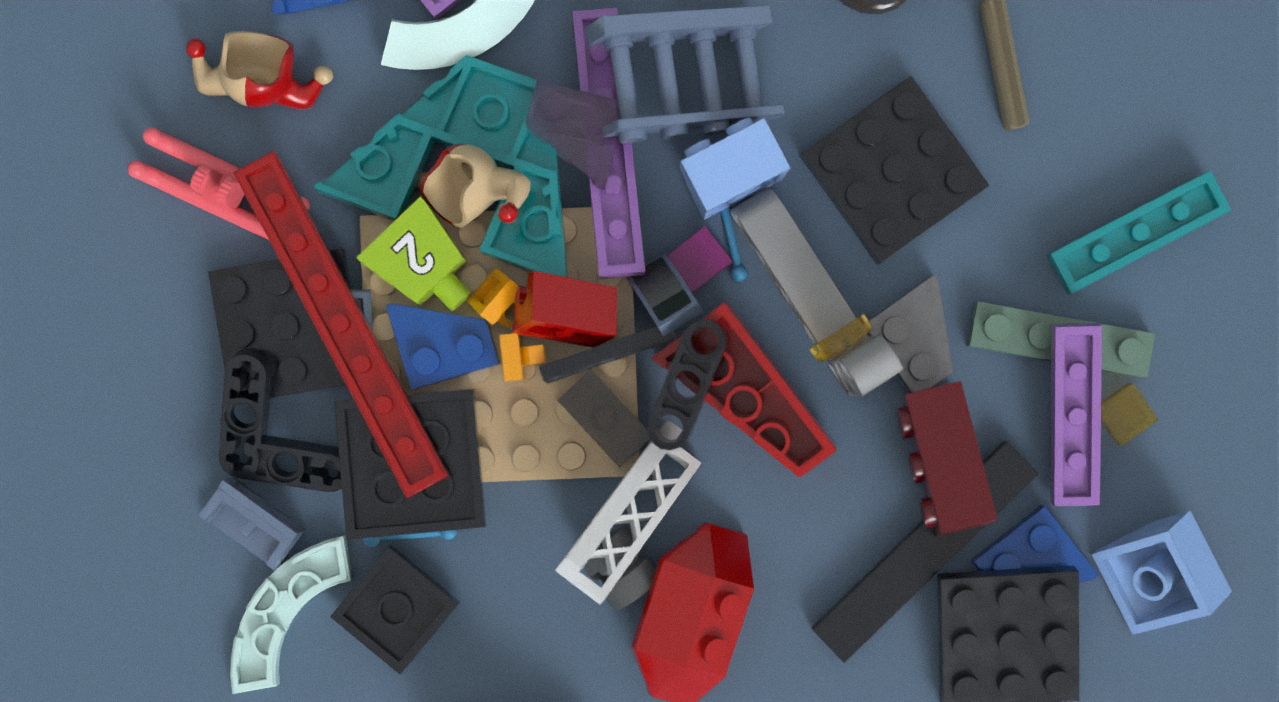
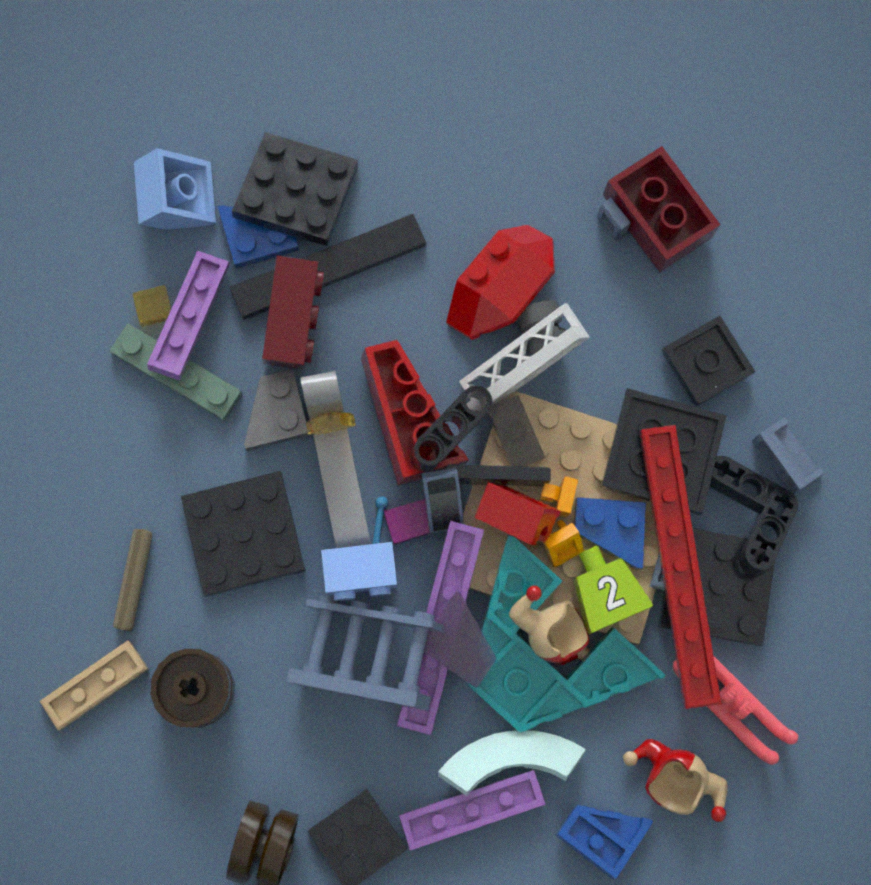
camera: 165 degrees left, 10 degrees down
light aqua tile [230,535,353,694] -> none
teal plate [1046,170,1232,295] -> none

